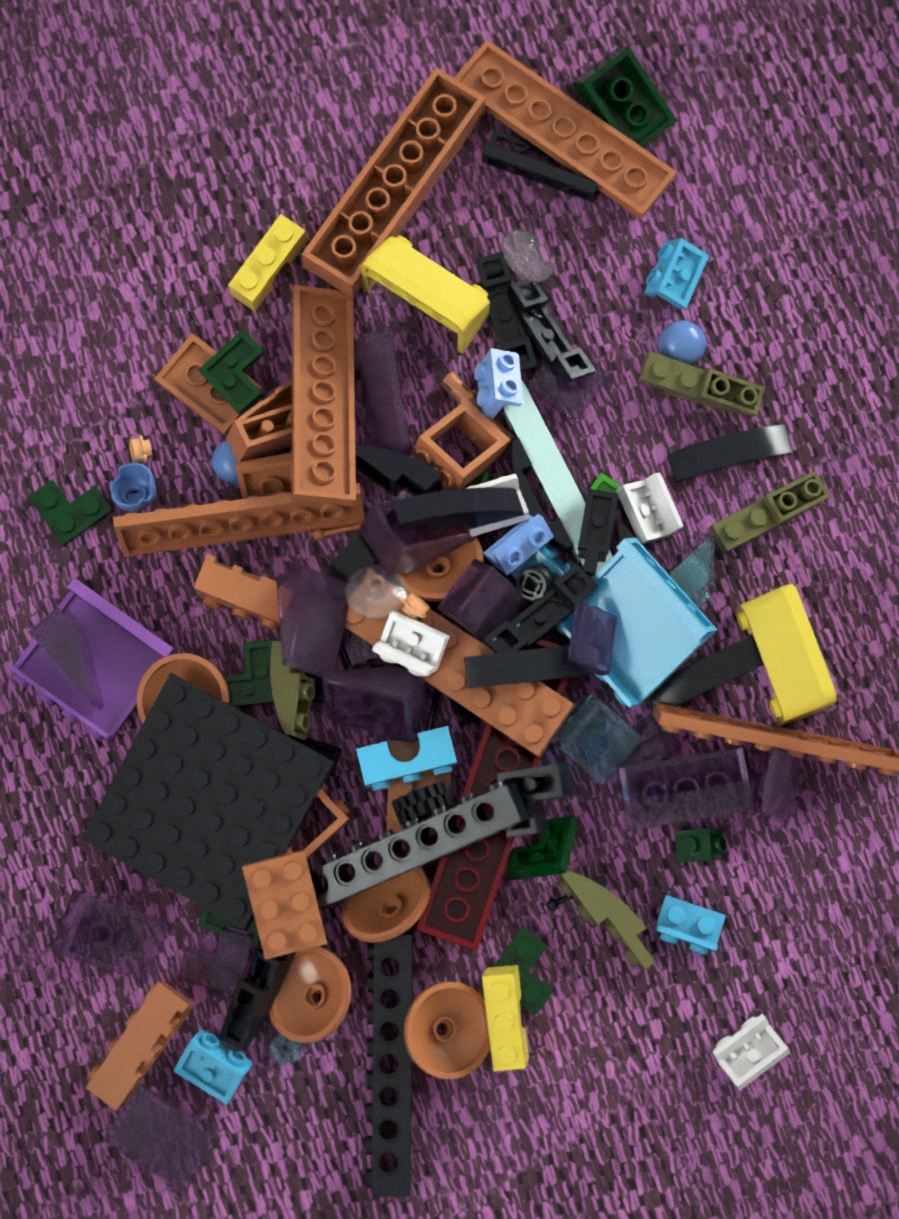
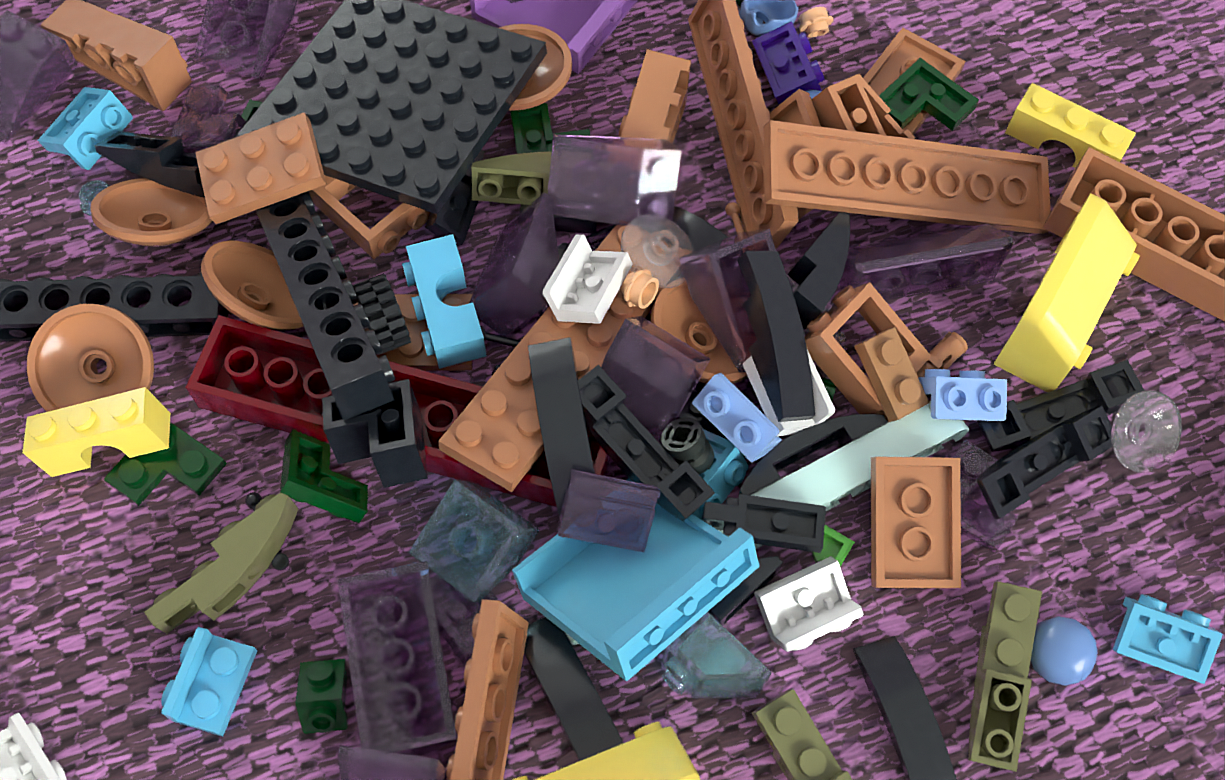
camera: 85 degrees right, 15 degrees down
none -> dark purple bracket [752,21,825,104]
none -> medium nougat plate [854,327,930,422]
none -> nougat plate [871,457,961,588]

